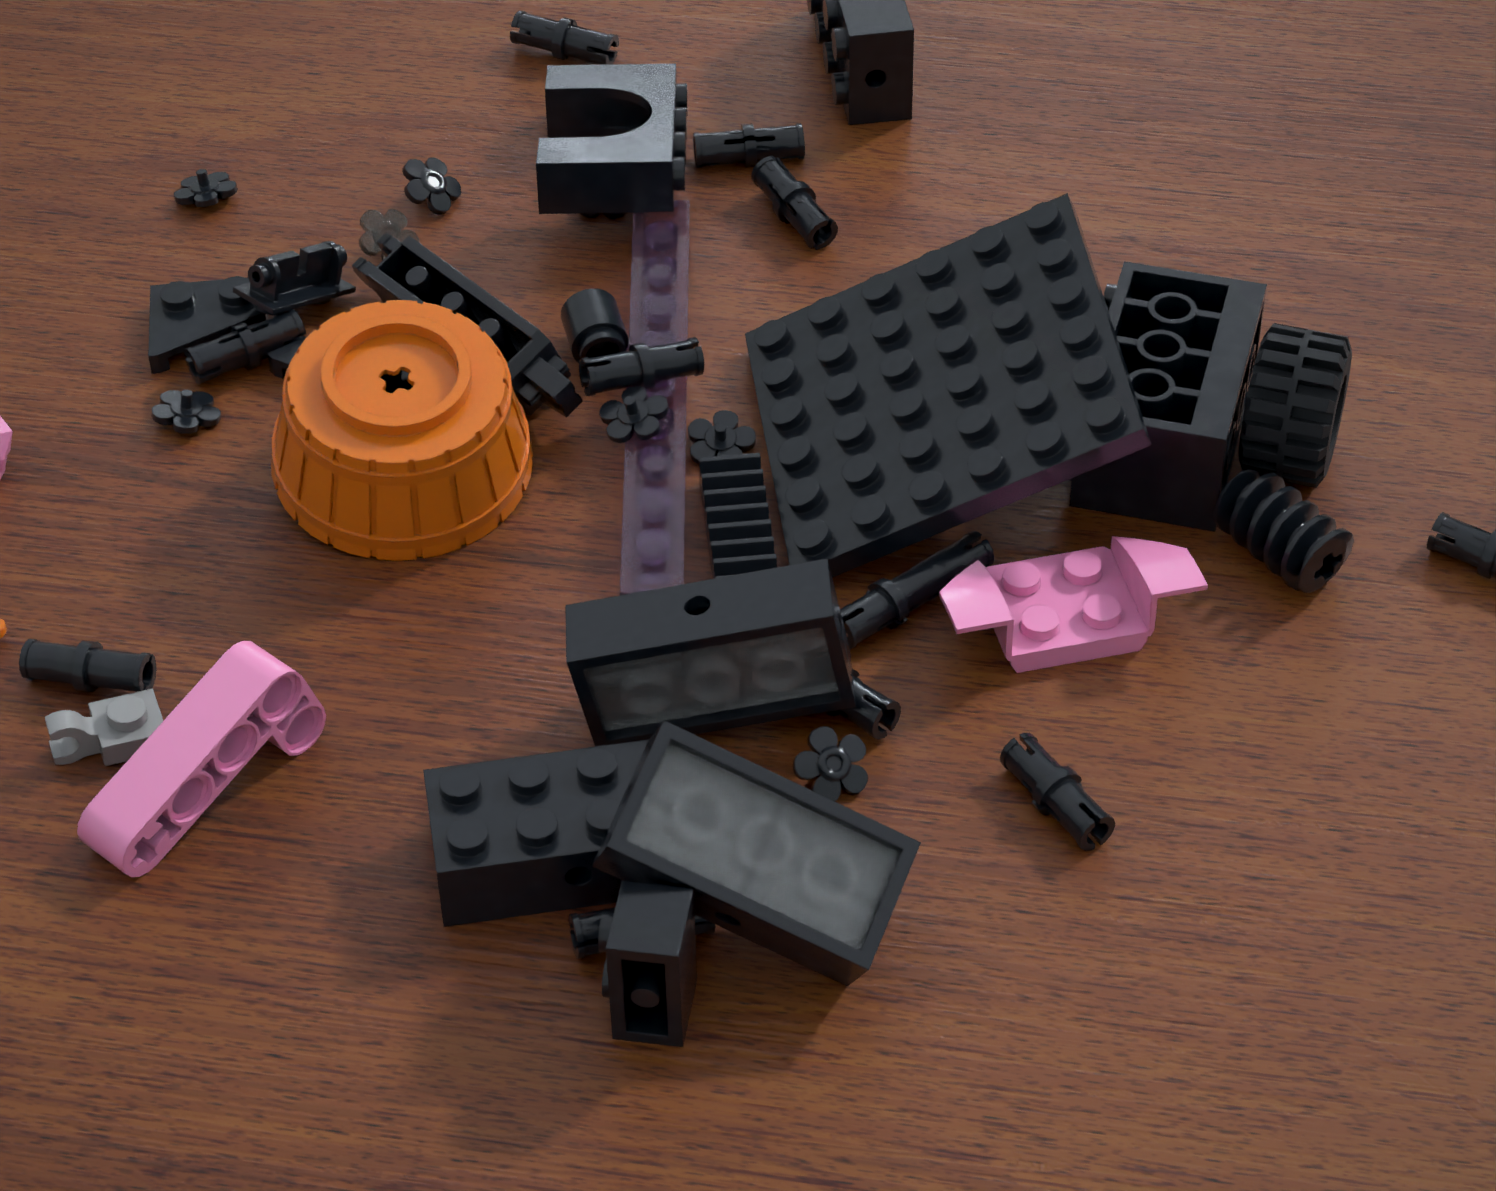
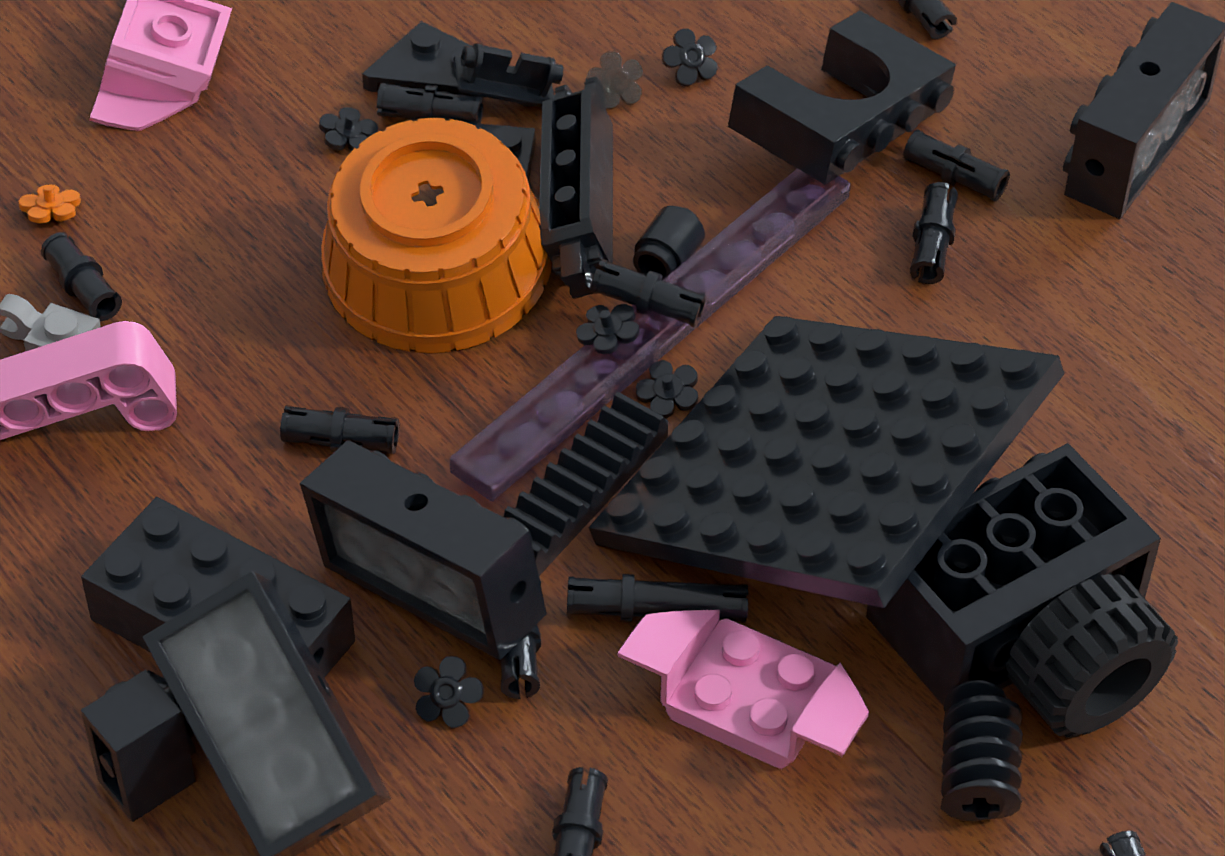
camera: 40 degrees right, 5 degrees up
none -> black pin [280,405,399,454]

